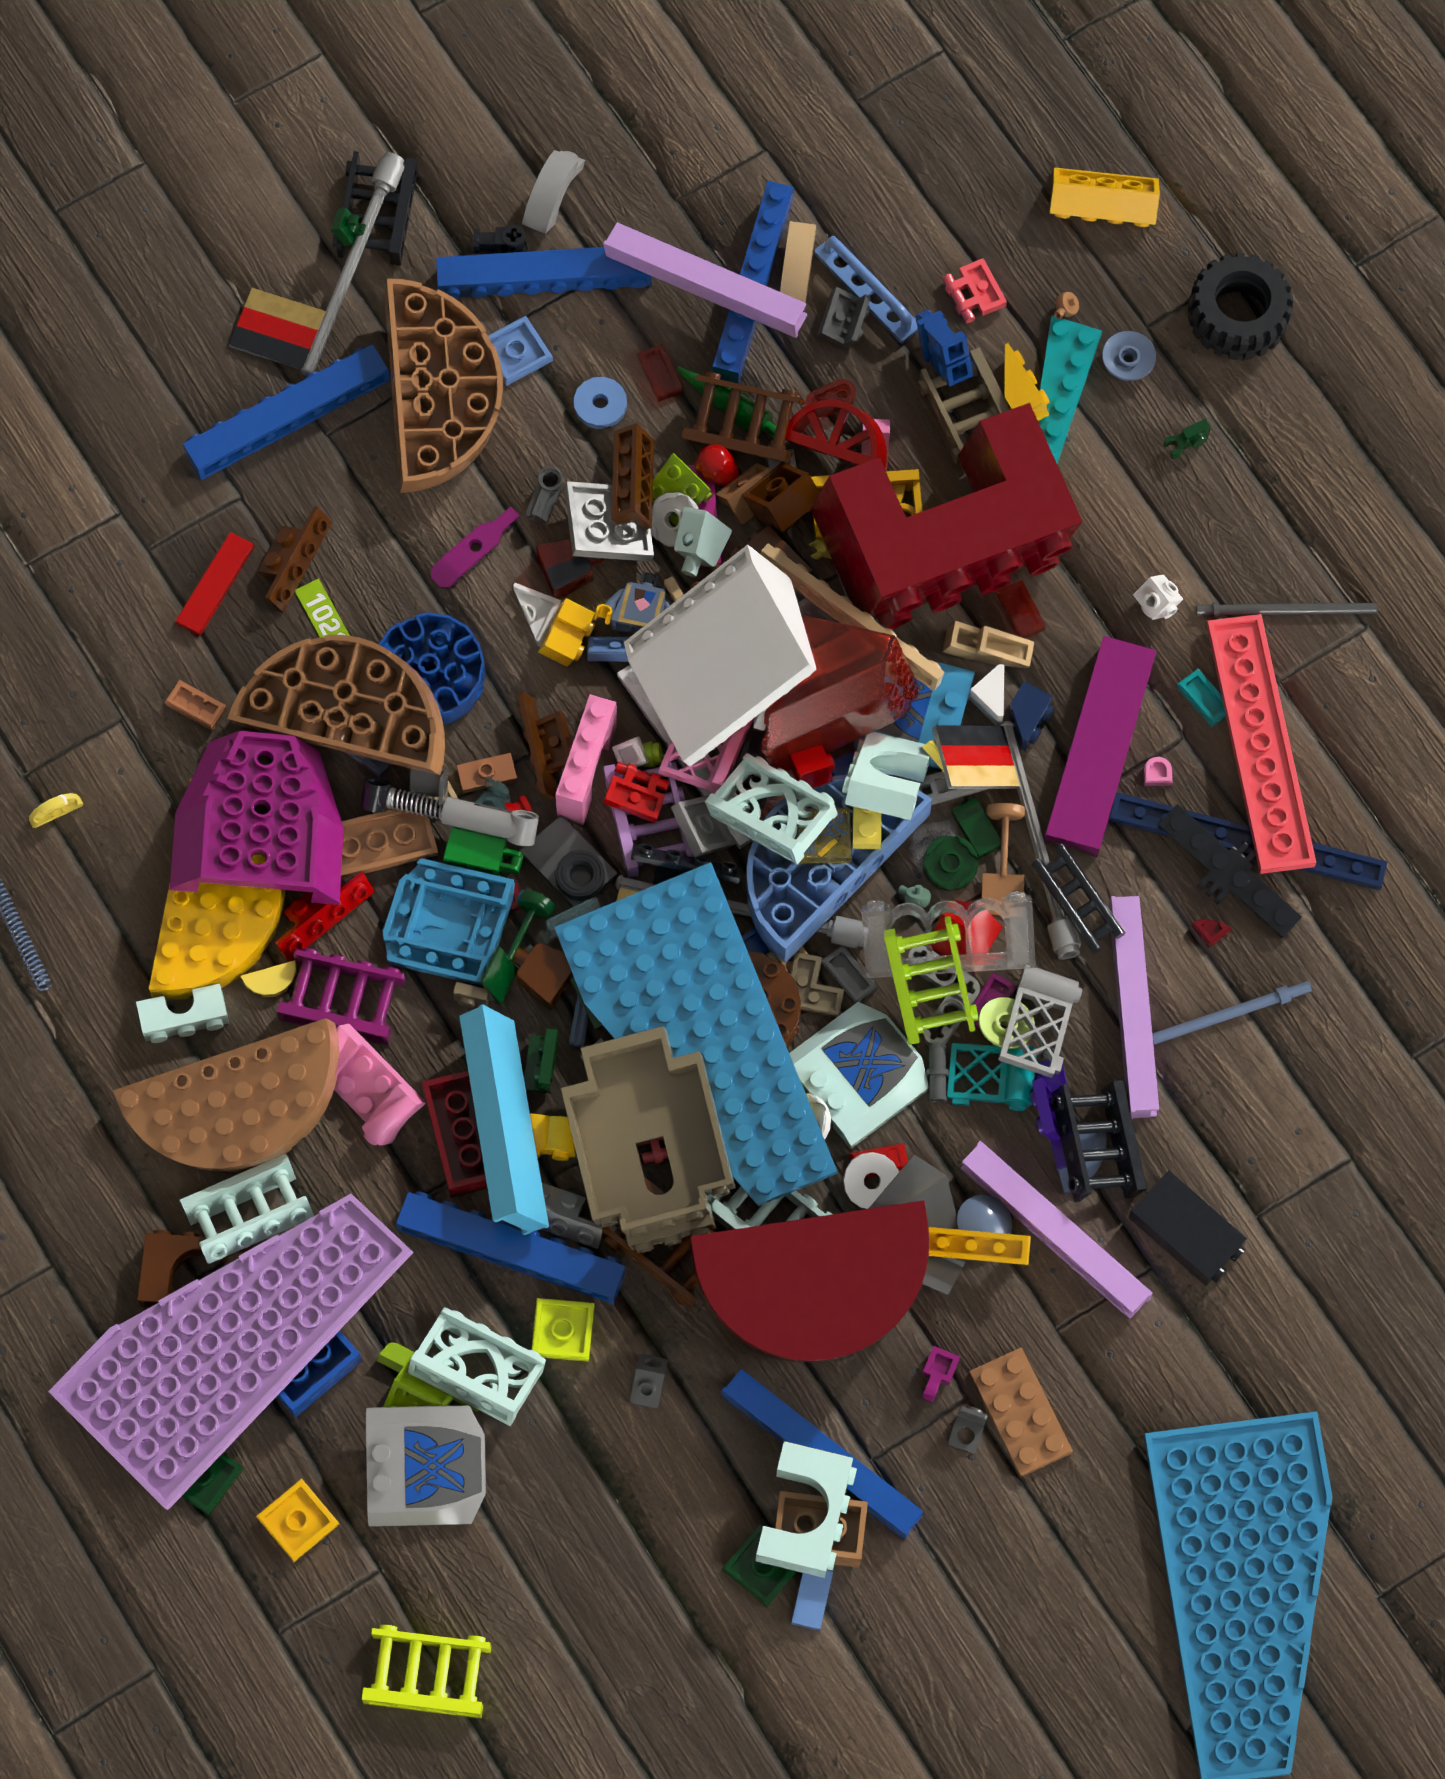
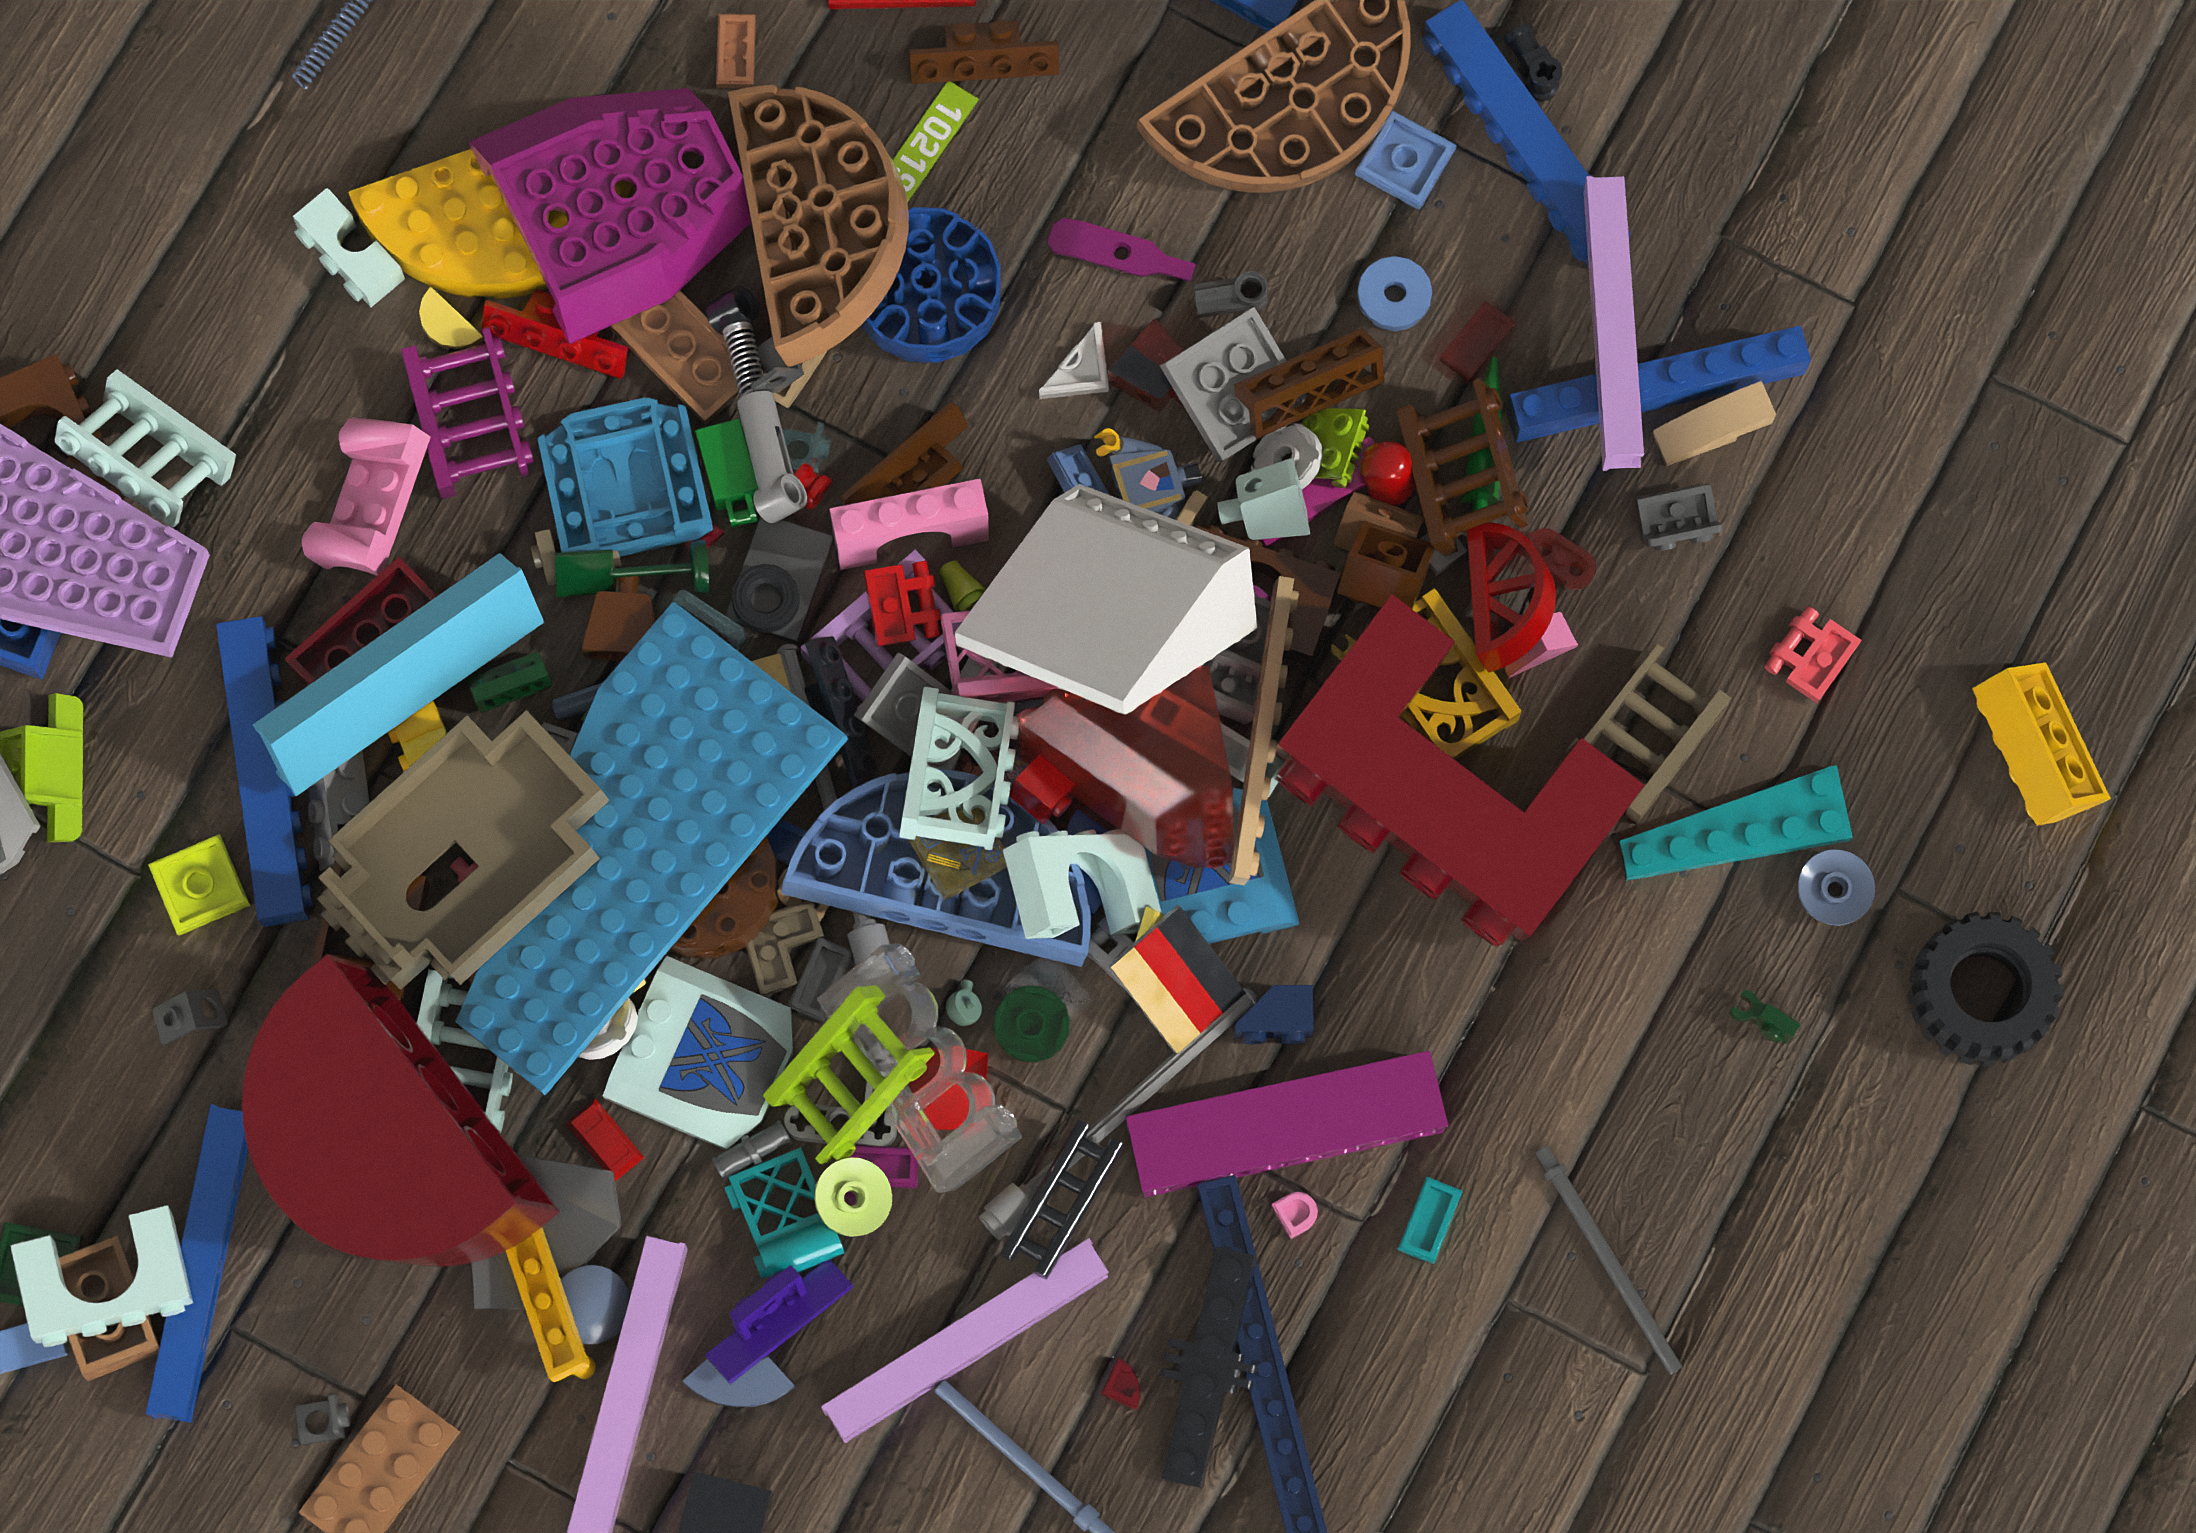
camera: 60 degrees right, 5 degrees up
medium nougat brick [113,1018,340,1172] -> none
light aqua fence [408,1307,546,1426] -> none
nougat plate [457,753,517,794] -> none
light grey arch [522,150,585,234] -> none
yellow brick [538,598,595,667] -> none
white tile [612,737,649,767] -> none
medium blue piece [815,236,918,344] -> none
white tile [843,1152,899,1209] -> none
light yellow plate [852,806,882,850] -> none
blue hips [915,310,973,387] -> none
magenta plate [922,1346,960,1402] -> none
tan slope [942,621,1034,668] -> none
dark green tile [951,798,1001,859] -> none
white slope [969,664,1004,726] -> none
medium nougat piece [981,803,1025,917] -> none
clear red plate [997,580,1046,639] -> none
light grey piece [998,964,1083,1078] -> none
yellow slope [1005,343,1050,421] -> none
black fence [1051,1080,1147,1202] -> none
medium nougat piece [1054,292,1079,319] -> none
white brick [1133,574,1183,620] -> none
coral plate [1206,614,1316,874] -> none

